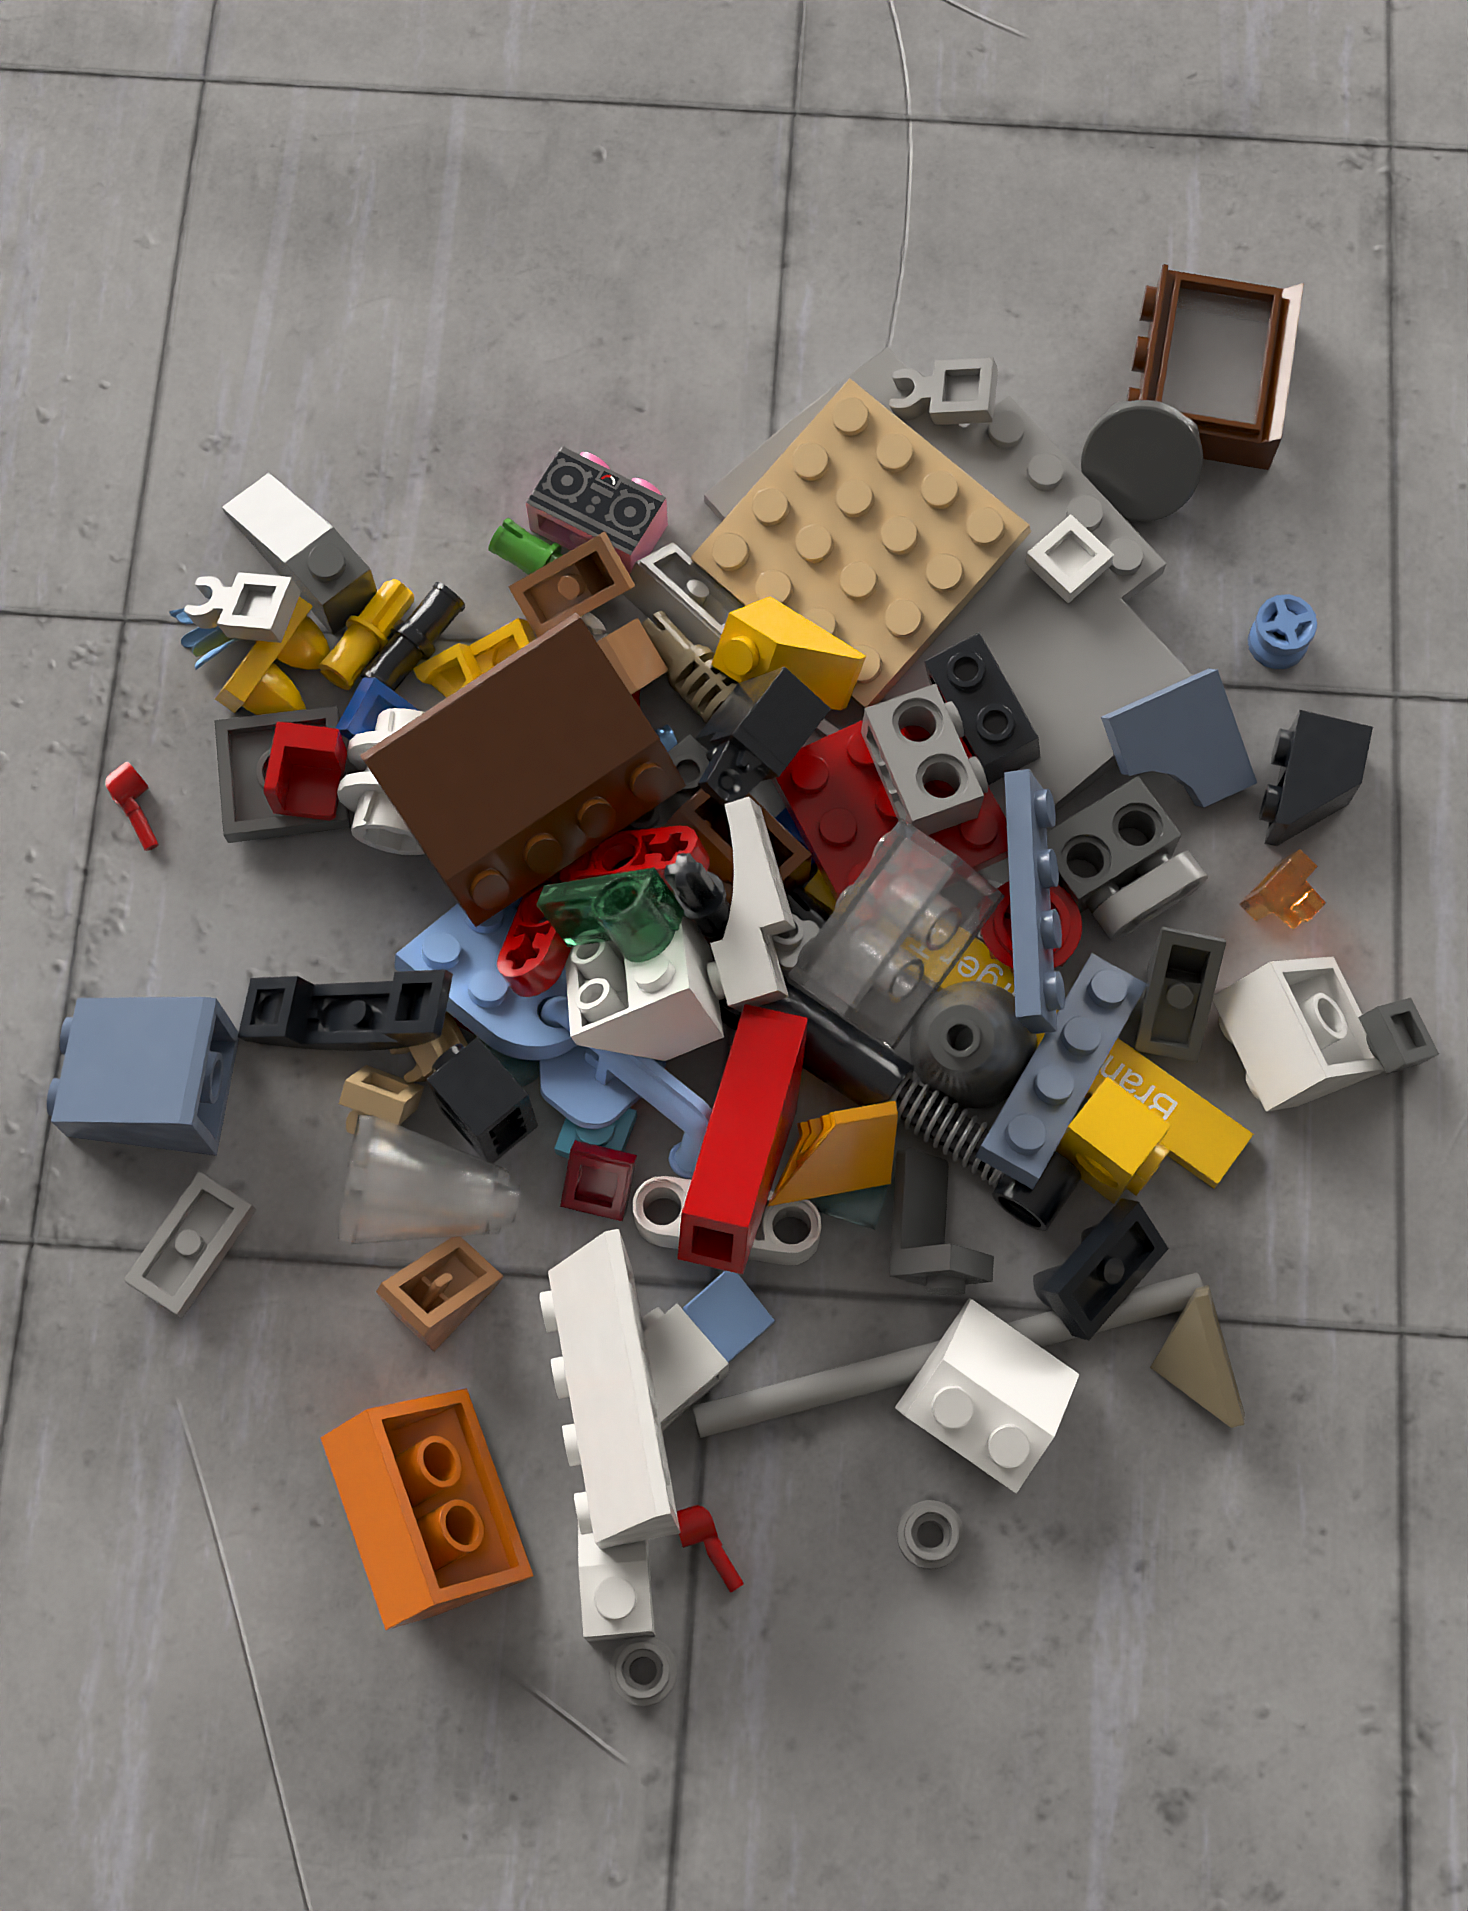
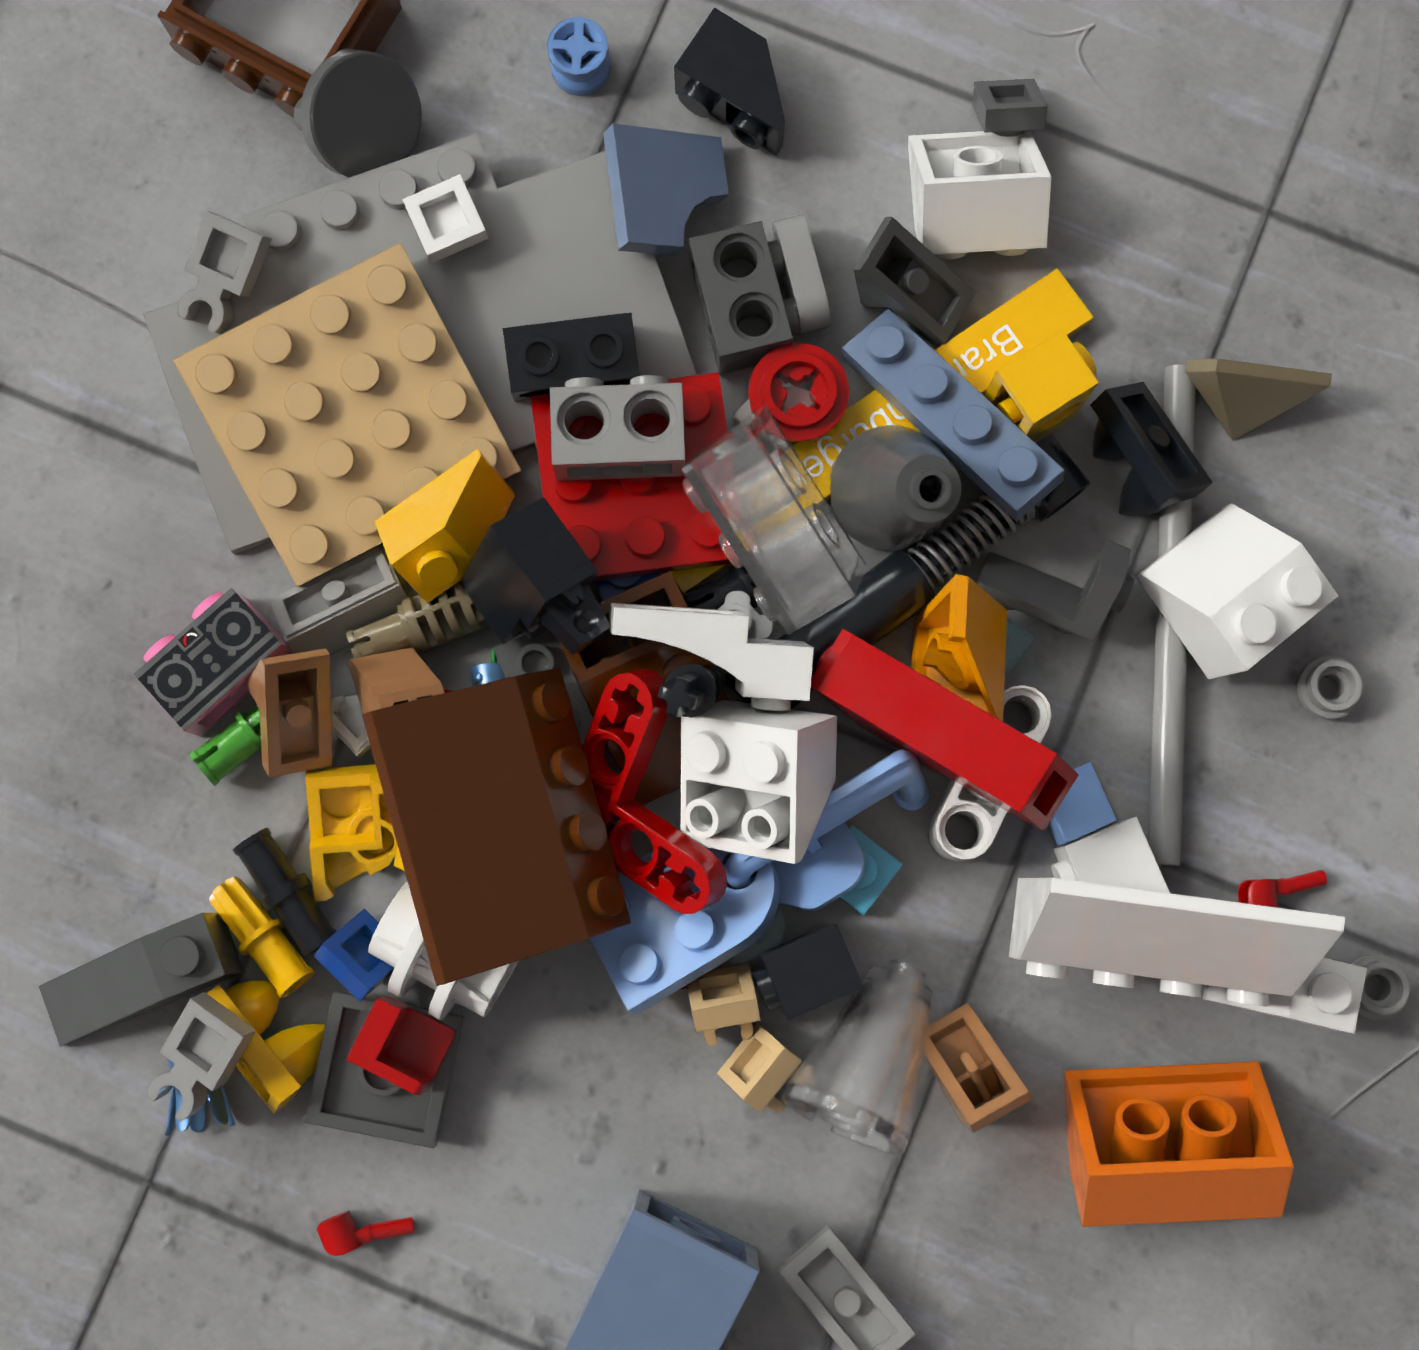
camera: 70 degrees left, 10 degrees up
black slope [238,970,453,1051] -> none
clear green plate [537,867,685,962] -> none
dark red tile [560,1140,638,1221] -> none
sand blue plate [1004,769,1065,1034] -> none
clear orange tile [1239,849,1326,929] -> none

